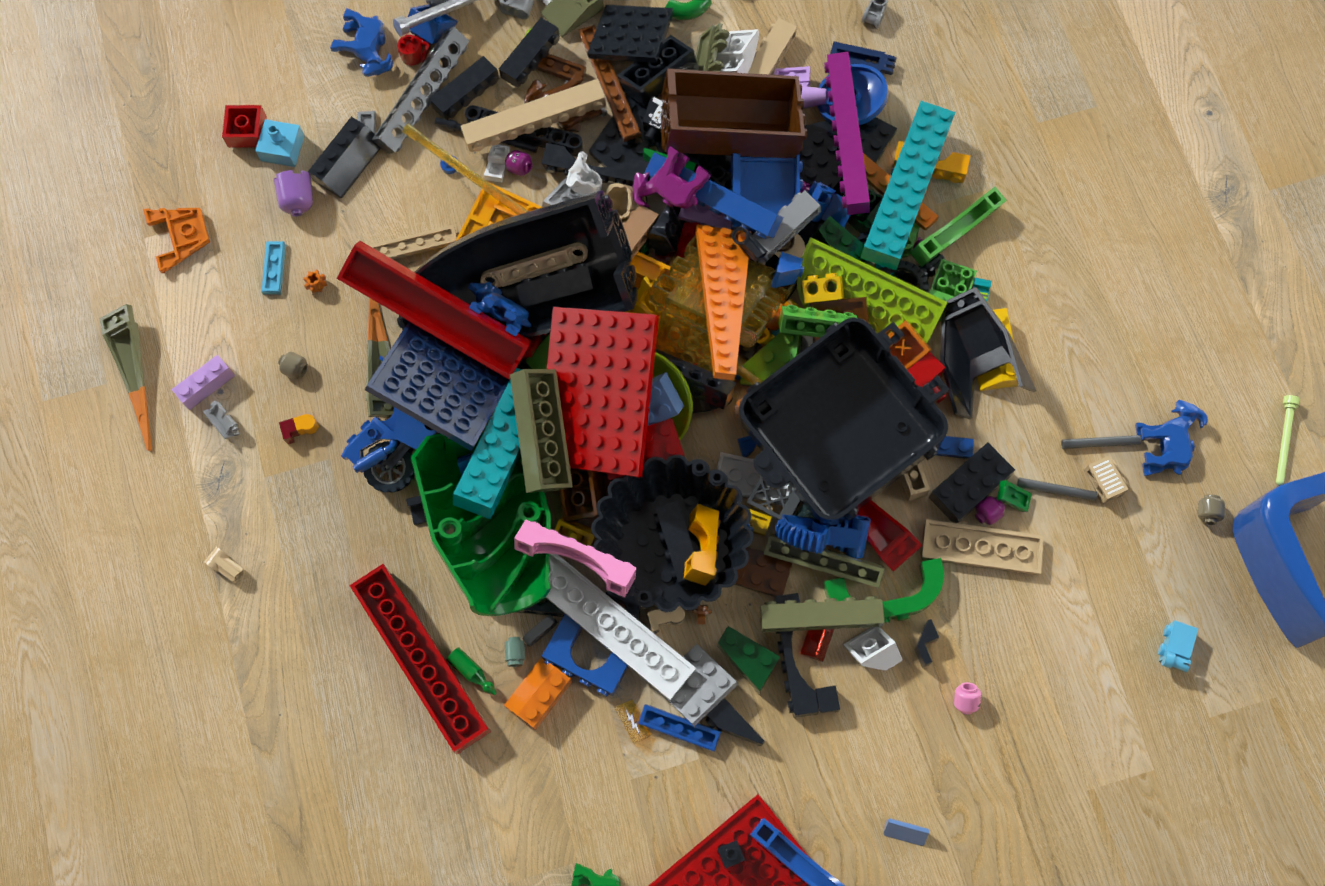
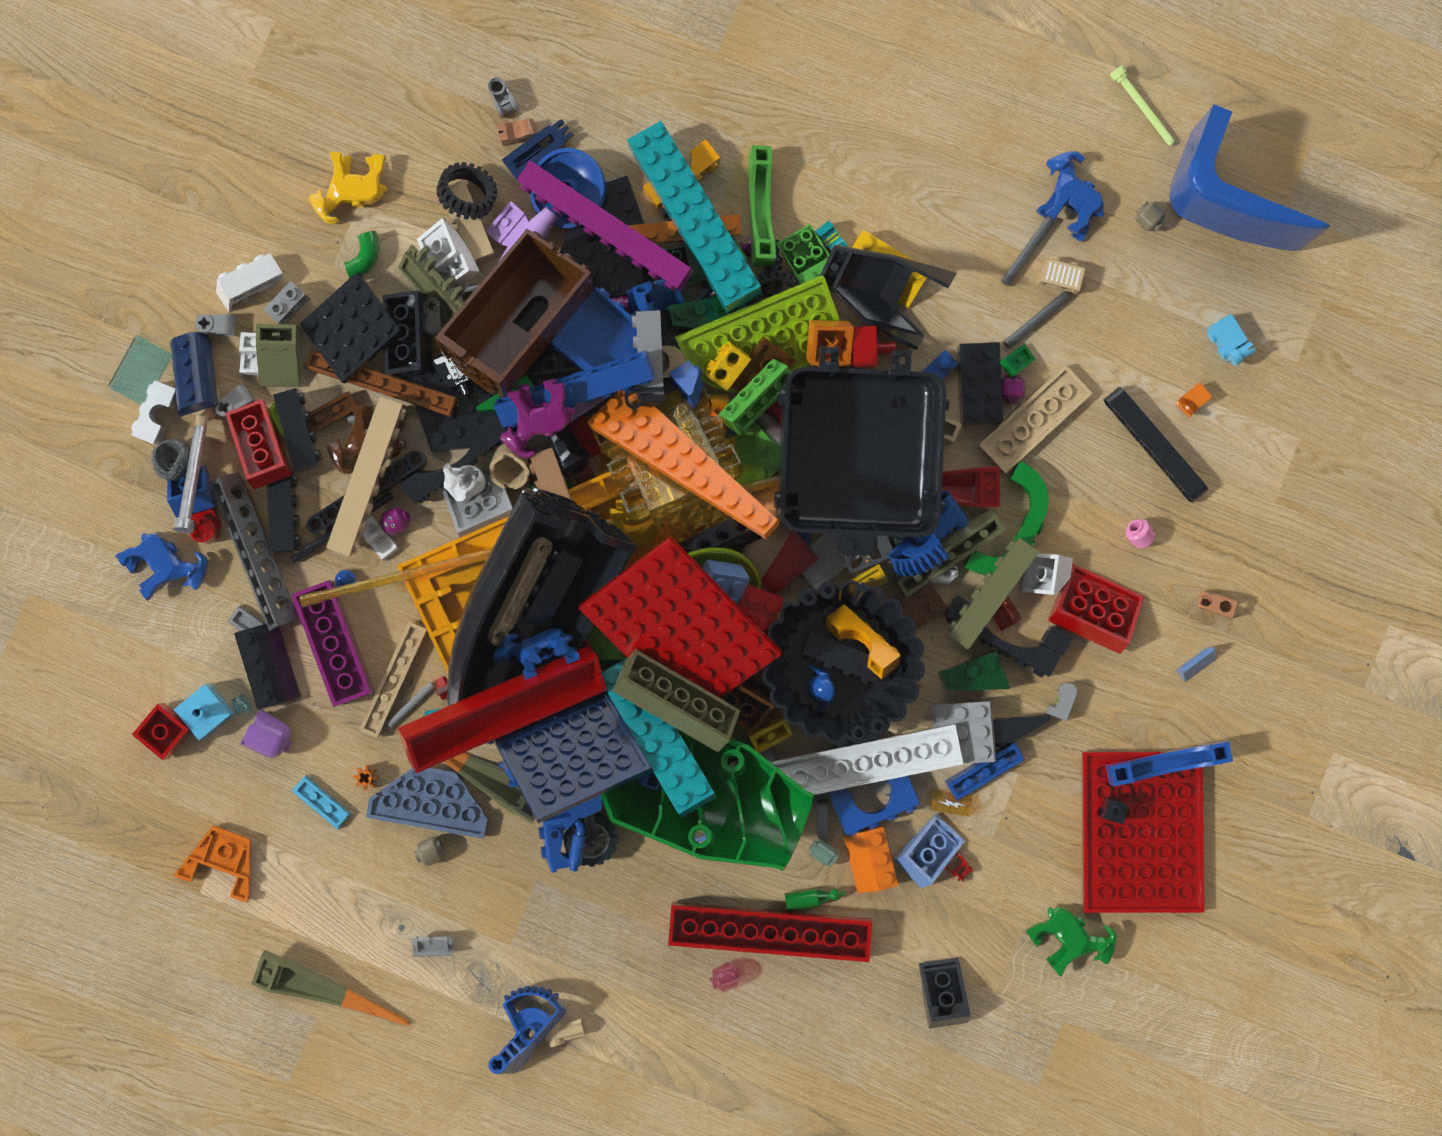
camera: 55 degrees left, 15 degrees up
lavender brick [172,355,235,410] -> none
leg [279,414,319,444] -> none
black panel [406,496,427,525] -> none
bright pink arch [514,520,636,597] -> none
black slope [914,619,939,668] -> none
none -> red brick [225,399,292,490]
none -> clear light blue hose [231,694,252,715]
none -> magenta brick [291,580,375,707]
none -> sand blue plate [366,767,488,839]
none -> black tyre [436,162,498,220]
none -> blue arm [489,986,566,1074]
none -> nougat leg [497,118,537,146]
none -> clear pink head [710,962,741,992]
none -> red wing [761,531,819,594]
none -> blue piece [808,664,835,713]
none -> medium blue slope [893,814,965,888]
none -> black slope [919,958,971,1029]
none -> white arm [931,565,959,585]
none -> red piece [945,852,973,882]
none -> light grey leg [1045,683,1077,721]
none -> red slope [1048,564,1145,654]
none -> black beam [1103,386,1208,503]
none -> orange bracket [1176,382,1212,418]
none -> nougat leg [1196,591,1238,619]

